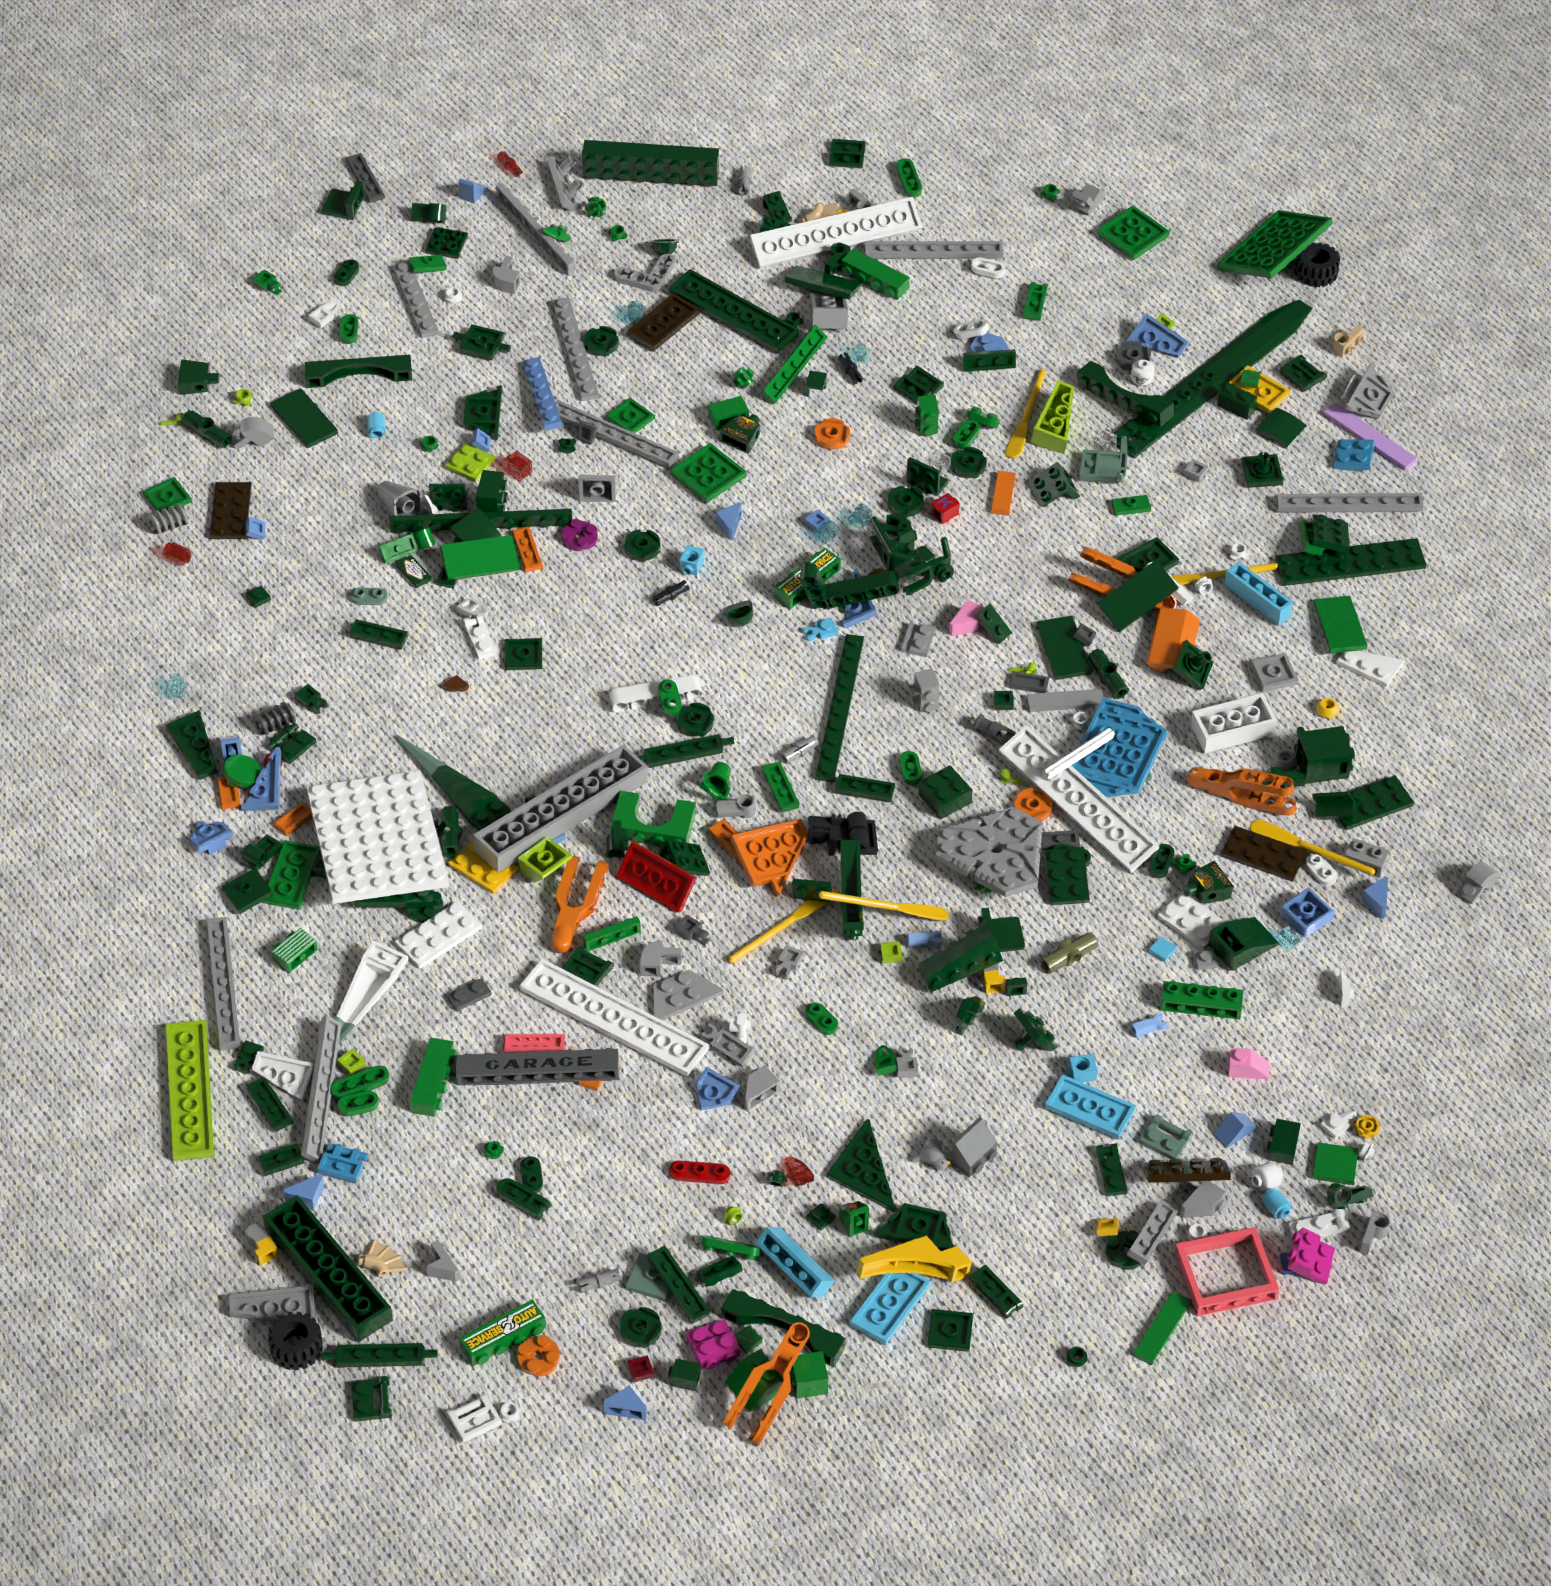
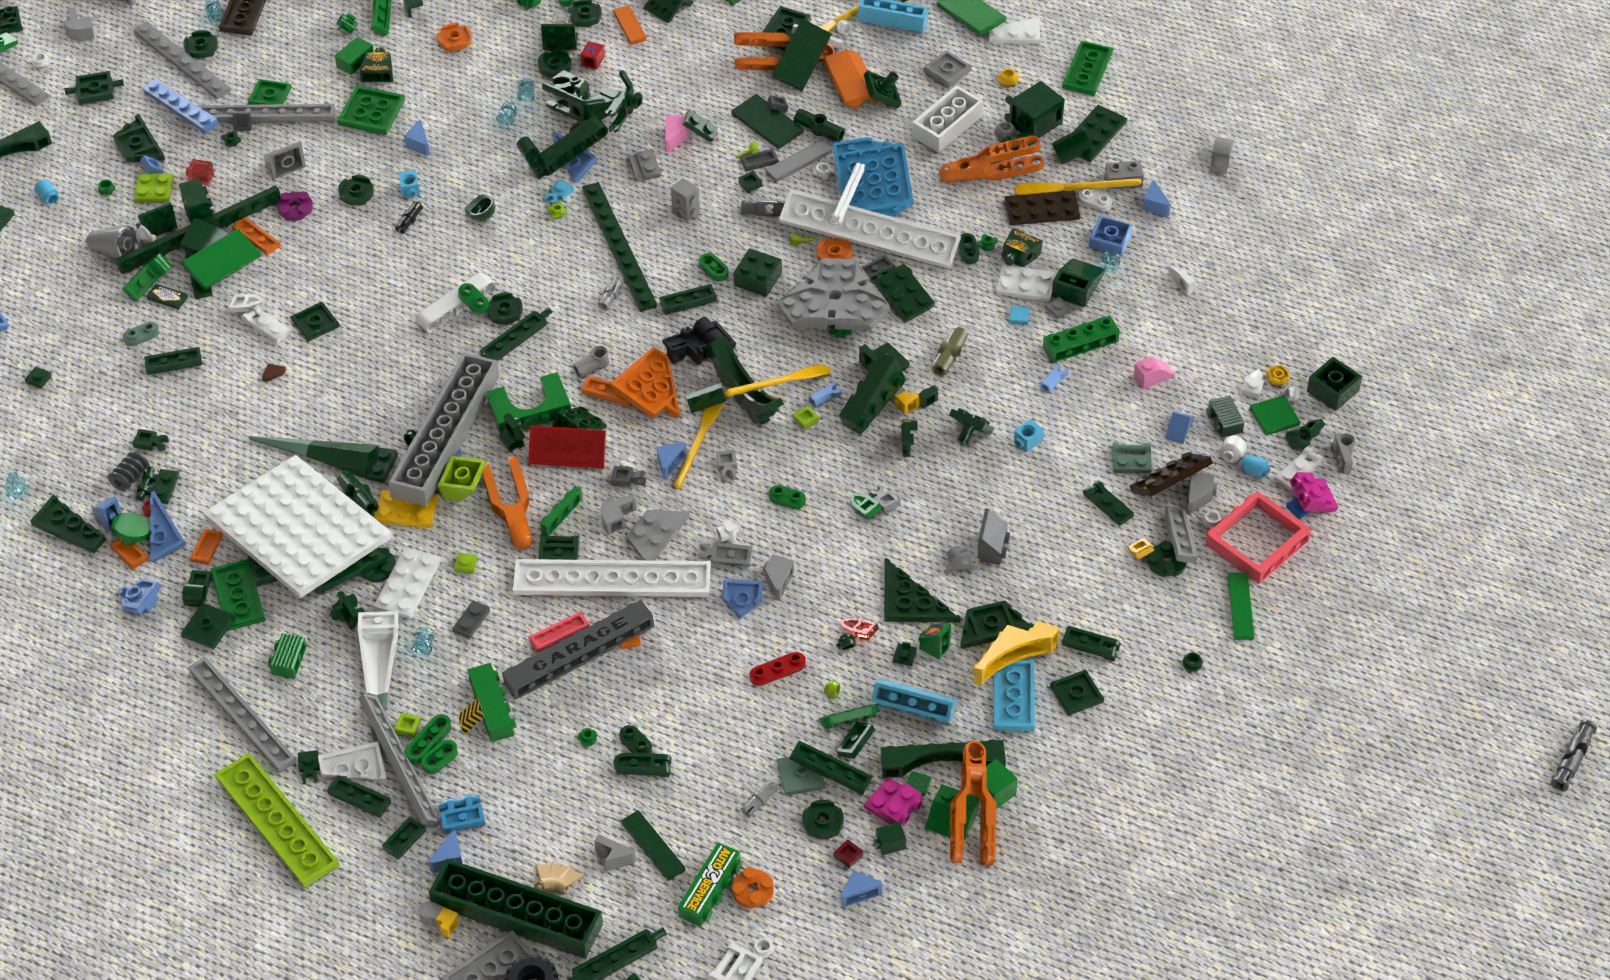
camera: 30 degrees left, 0 degrees up
green piece [699,762,731,801] -> none
green plate [762,761,799,813] -> none
green brick [774,548,841,610] -> none
medium blue plate [804,509,830,533] -> none
medium azure plate [1045,1074,1136,1140] -> none
none -> dark green hips [330,591,365,630]
none -> clear light blue wheel [412,627,435,654]
none -> lime plate [454,553,478,574]
none -> sticker [458,698,484,735]
none -> lime plate [547,202,567,219]
none -> dark green tile [621,810,686,881]
none -> medium blue slope [657,442,687,480]
none -> green tile [1062,41,1114,96]
none -> dark green brick [1307,357,1362,411]

